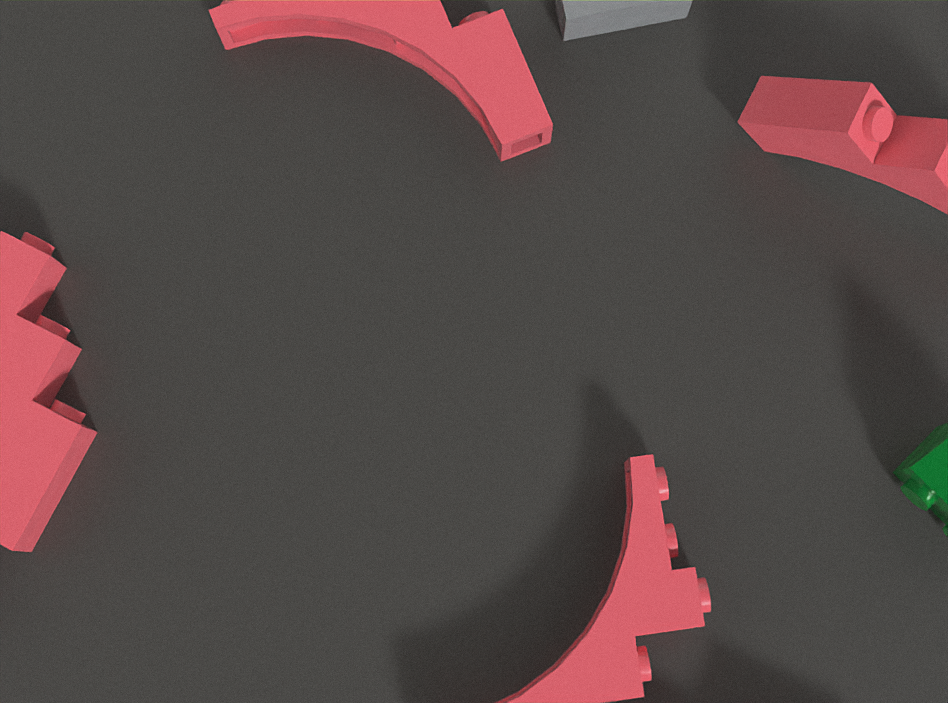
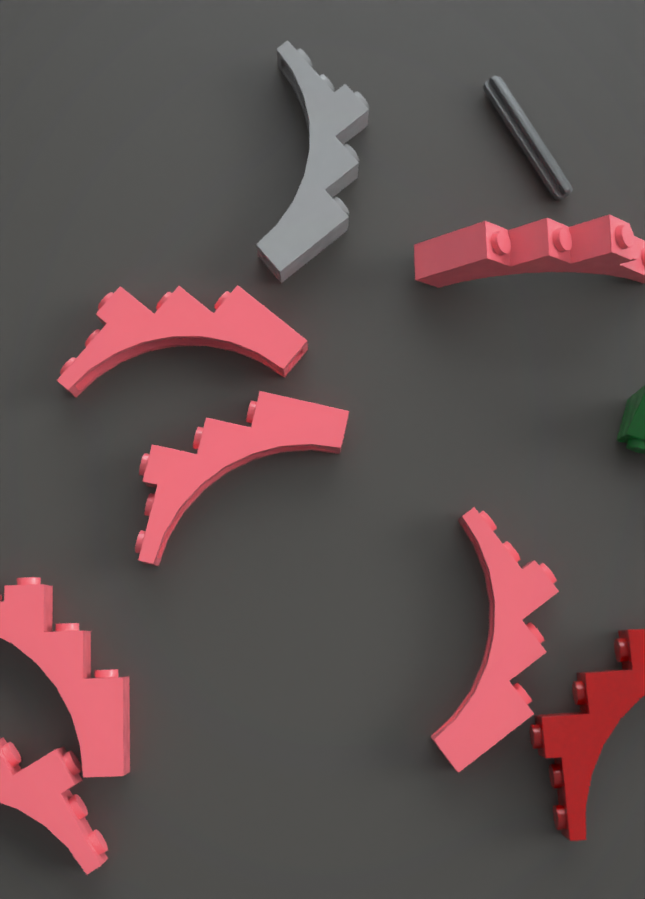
camera: 30 degrees left, 0 degrees up
none -> coral arch [135,391,349,567]

